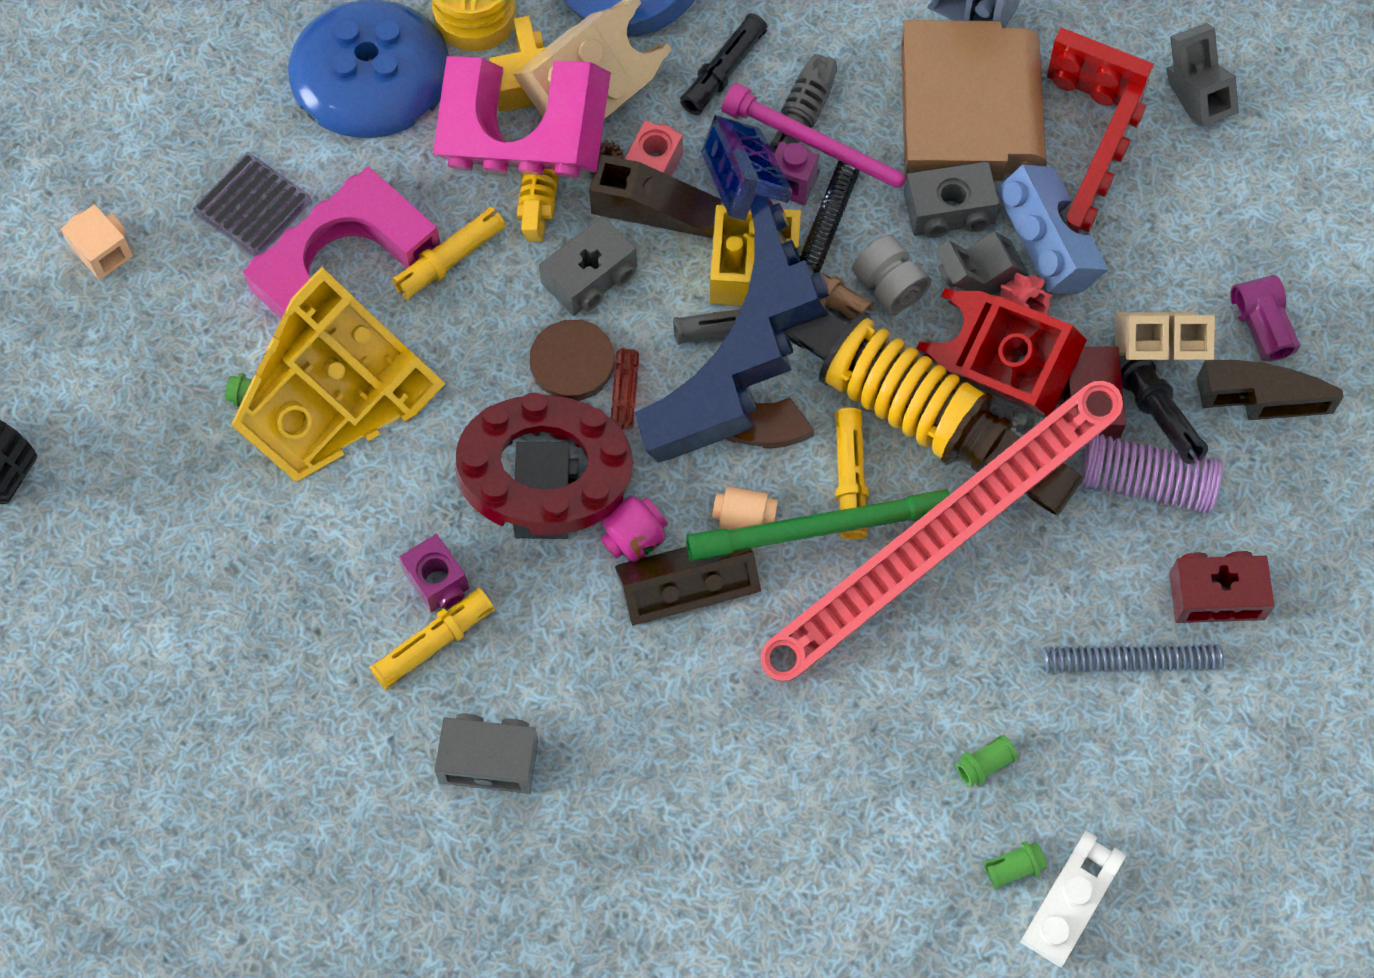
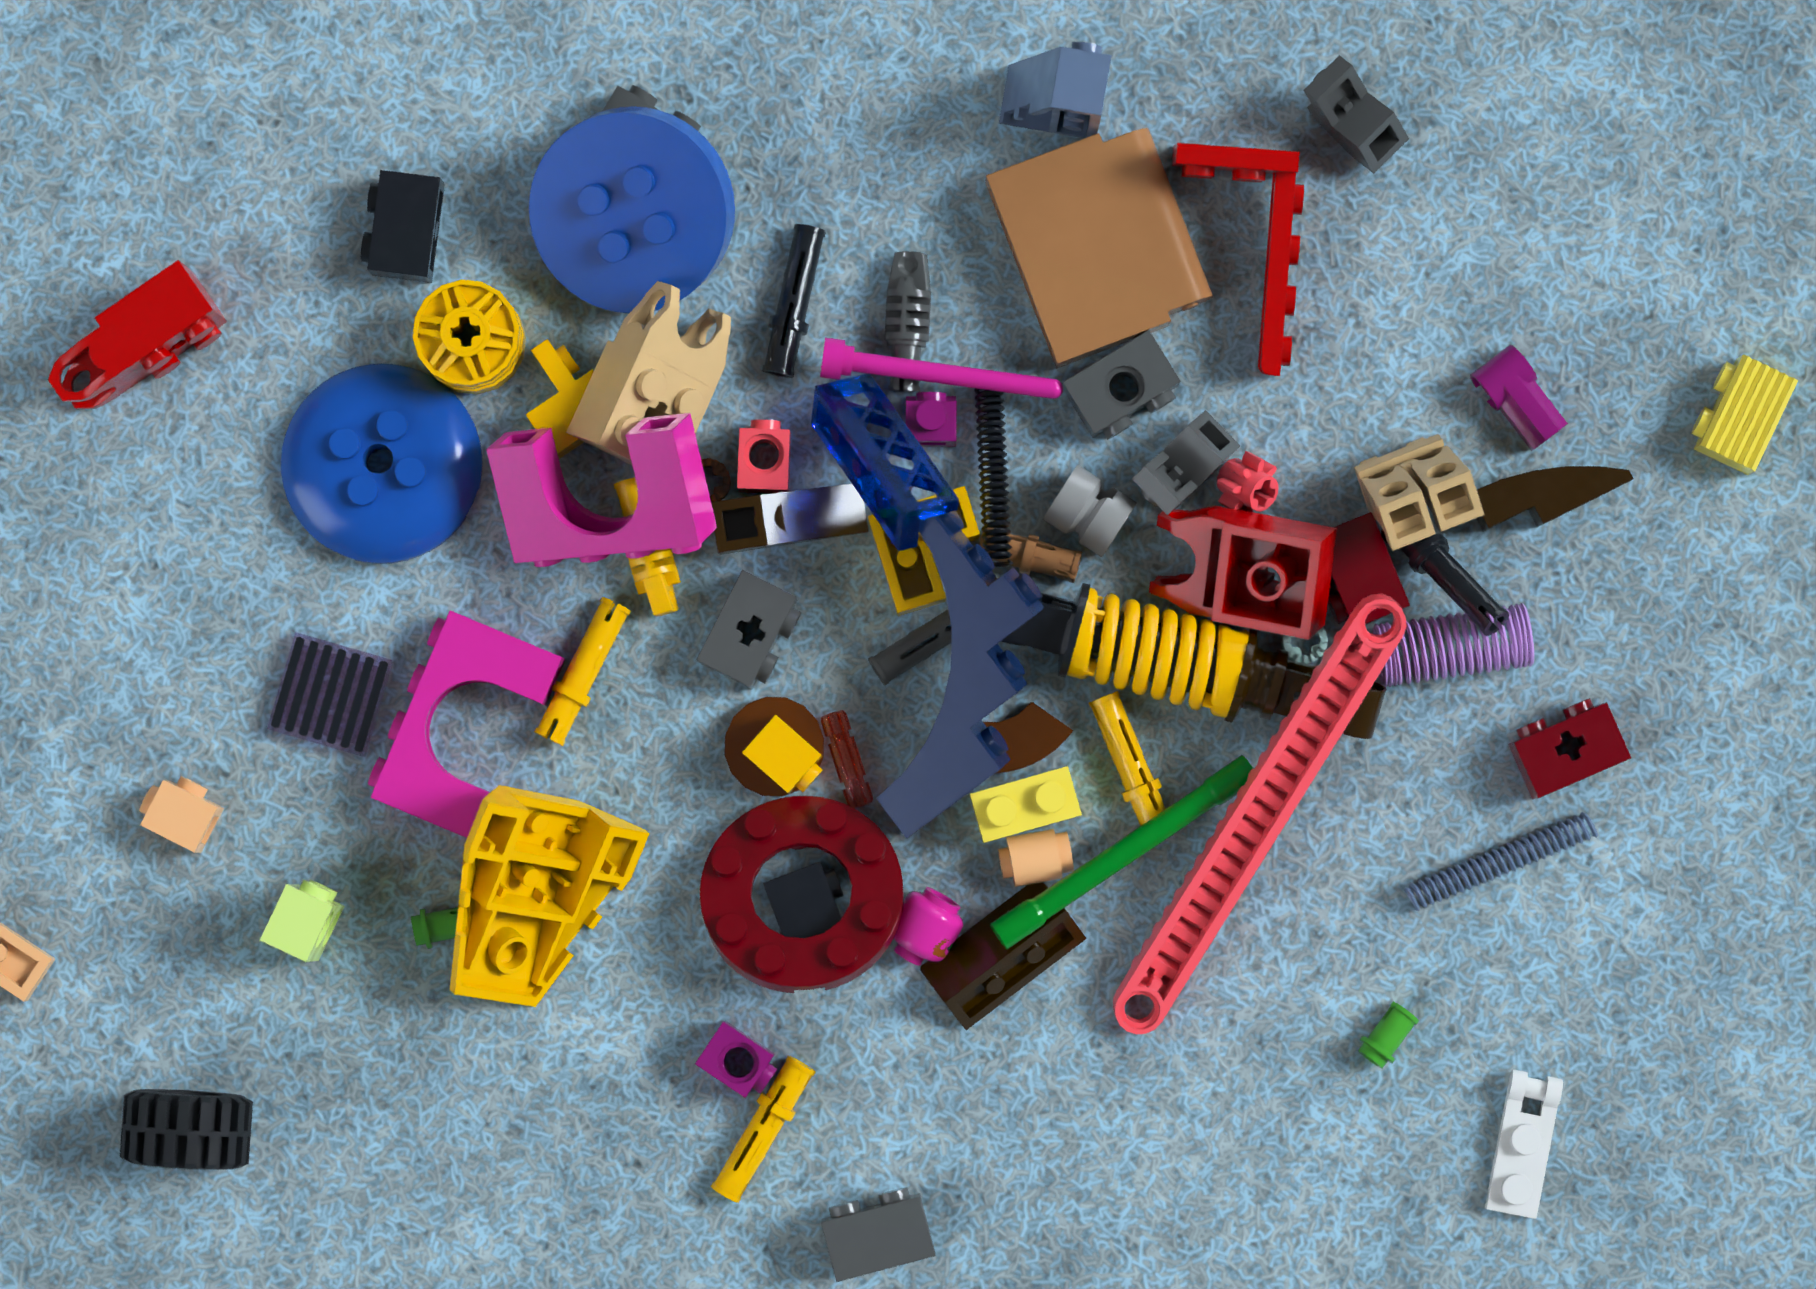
camera: 20 degrees left, 20 degrees up
bright green pin [983,841,1047,890] -> none
medium blue arch [996,164,1109,294] -> none
none -> yellowish green brick [260,879,345,962]
none -> yellow brick [742,715,823,794]
none -> light yellow brick [969,766,1082,843]

